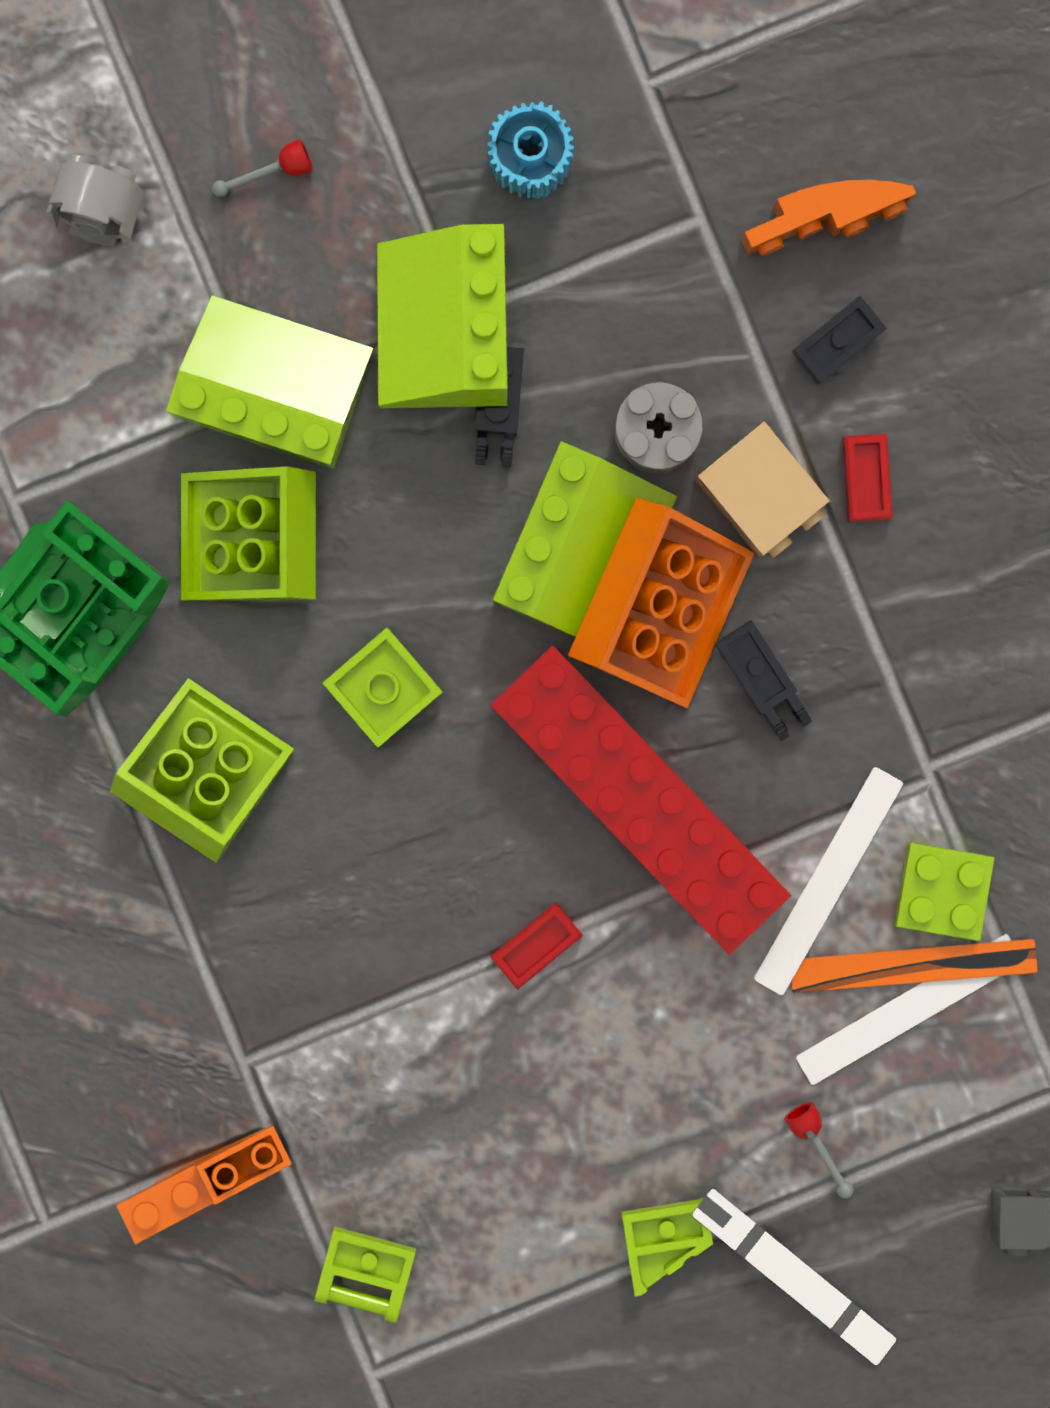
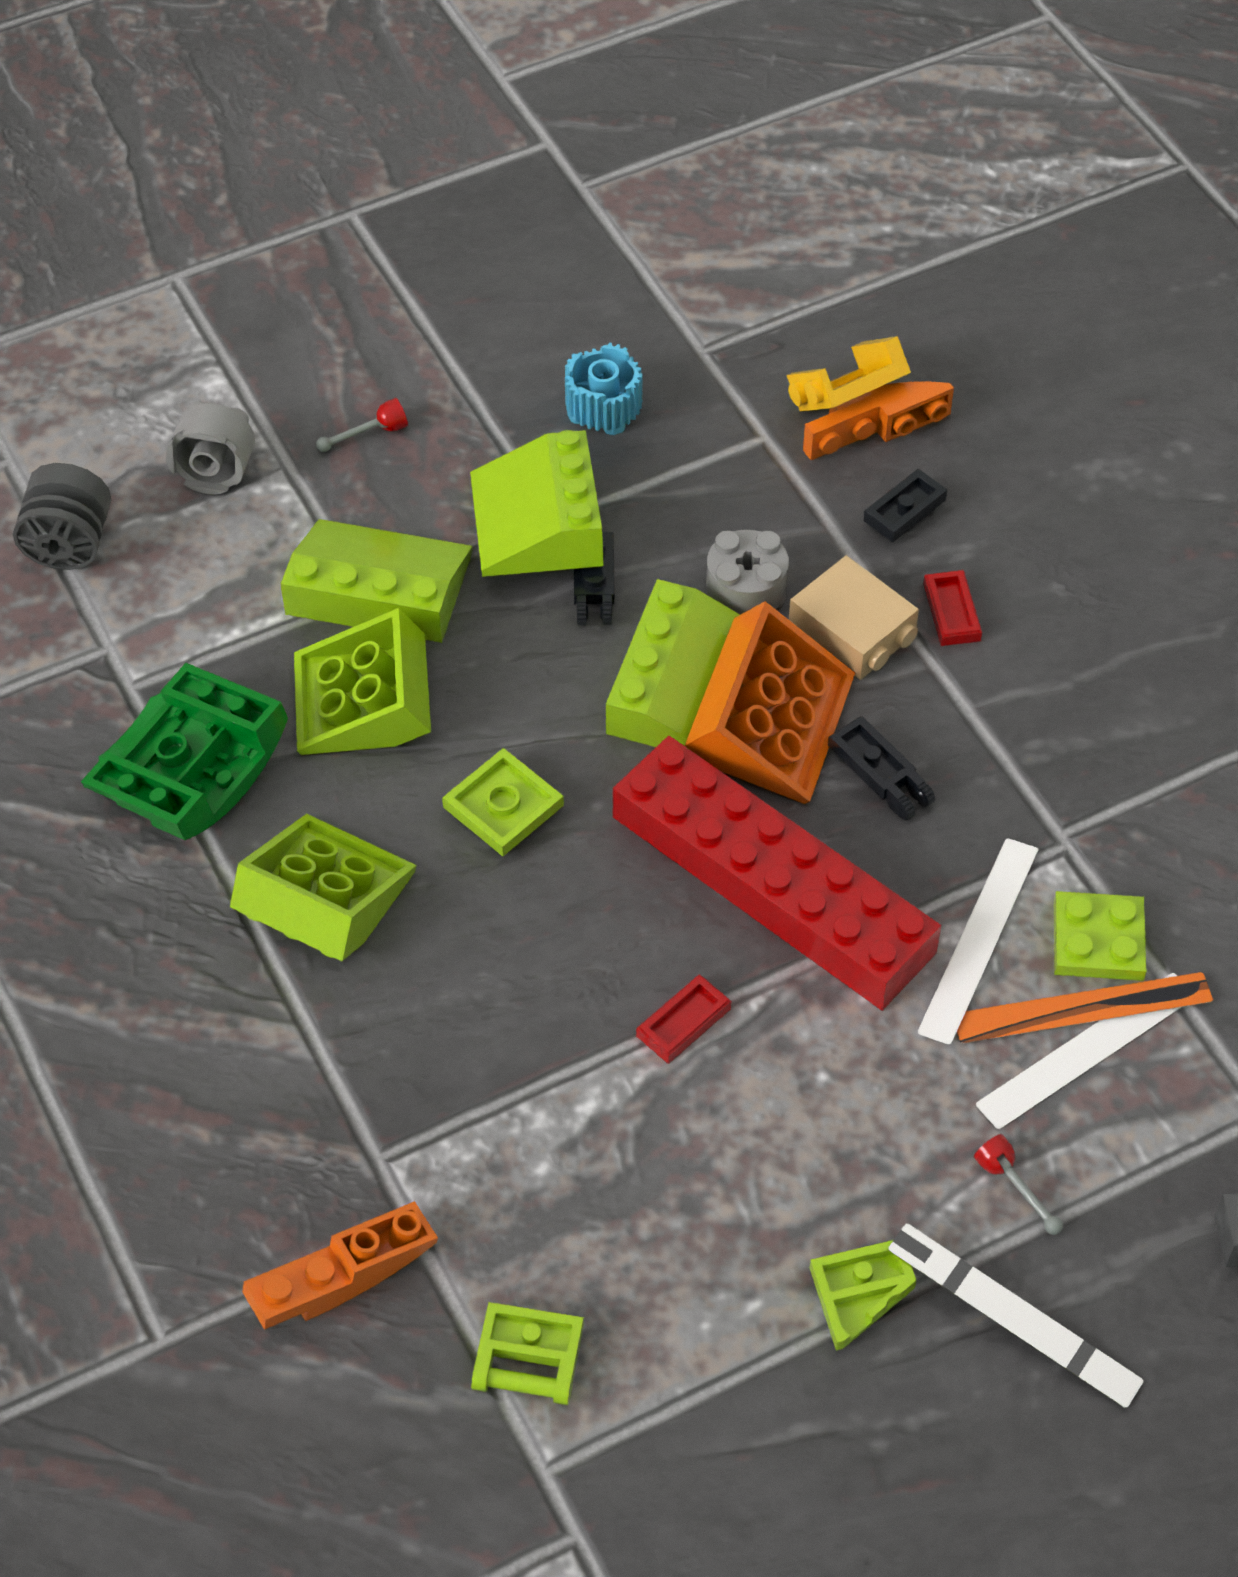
camera: 10 degrees left, 35 degrees down
none -> yellow window [786,336,911,411]

